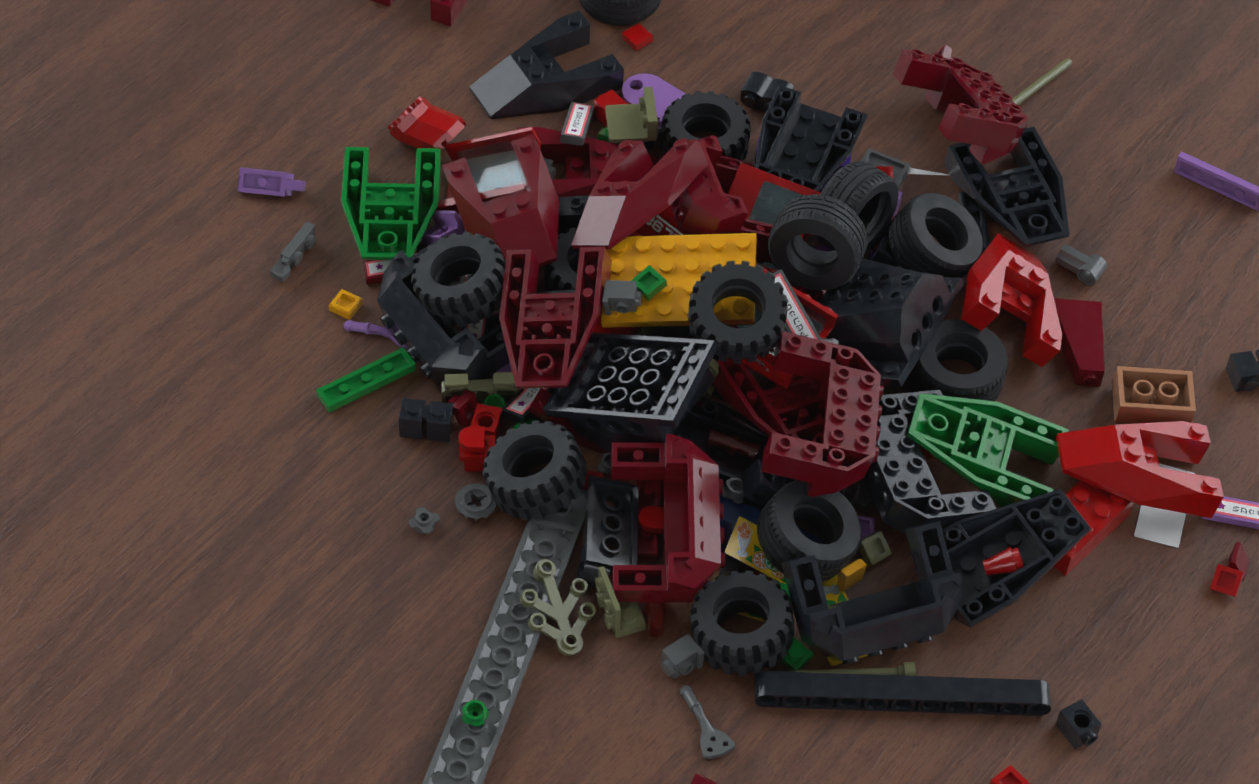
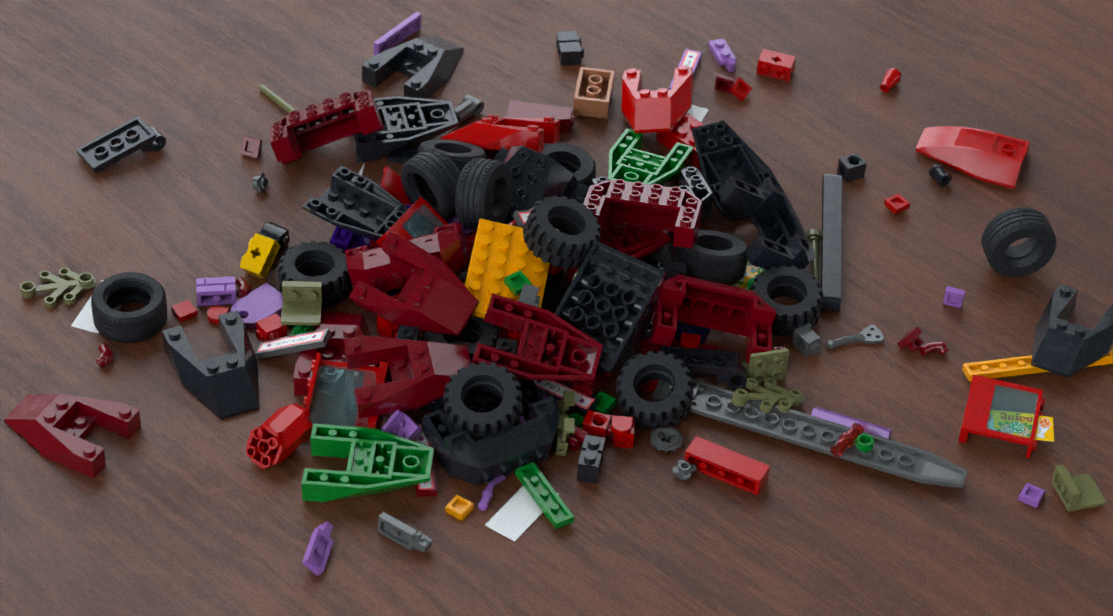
camera: 85 degrees left, 10 degrees down
red cone [983,547,1024,576] -> none
none -> medium lavender brick [196,276,236,306]
none -> red tile [207,306,230,325]
none -> dark red arm [235,277,252,299]
none -> yellow brick [240,233,281,280]
none -> dark grey plate [252,172,268,194]
none -> black wedge [362,36,464,99]
none -> white sticker [485,486,559,541]
none -> red brick [684,436,770,495]
none -> medium lavender tile [811,407,892,439]
none -> clear red pin [830,423,864,457]

